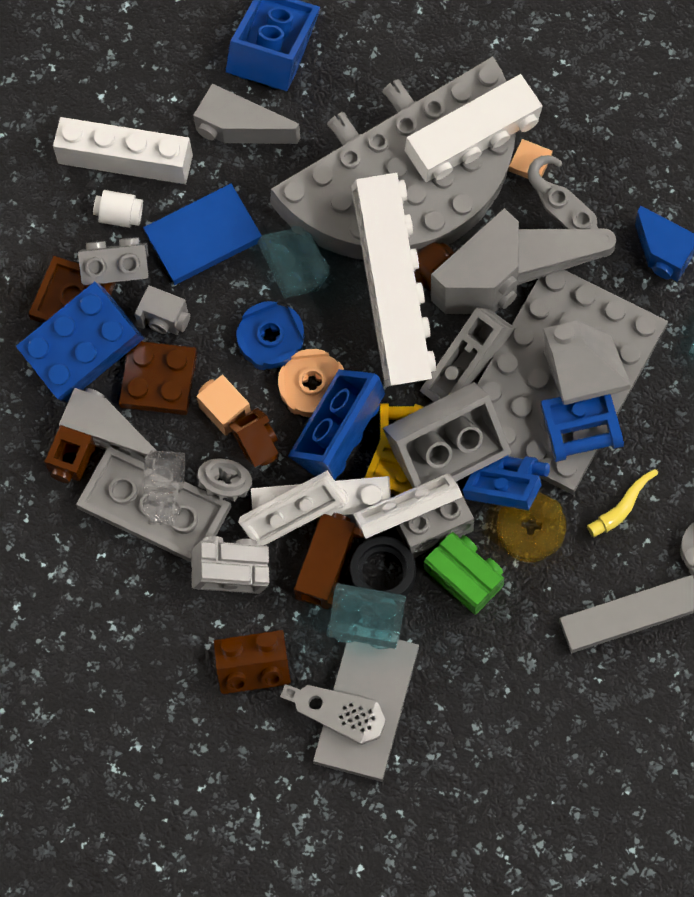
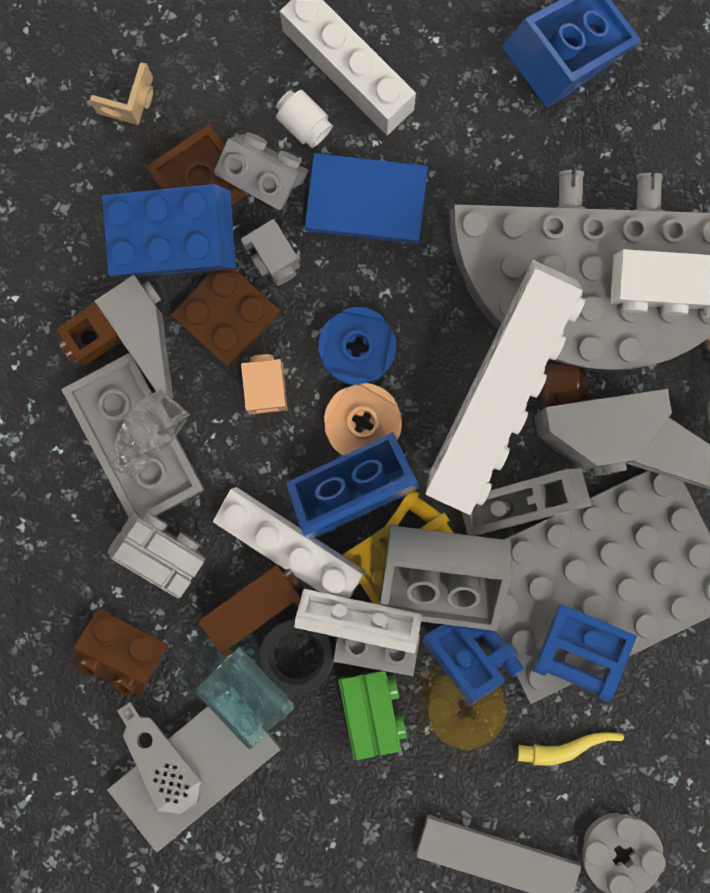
camera: 35 degrees right, 15 degrees up
light grey slope [193,84,301,144] -> none
light grey gear [196,458,252,502] -> none
reddish brown brick [228,408,279,467] -> none
white tile [238,470,346,545] -> none
clear light blue bracket [257,225,330,298] -> none
light grey slope [543,320,631,405] -> none

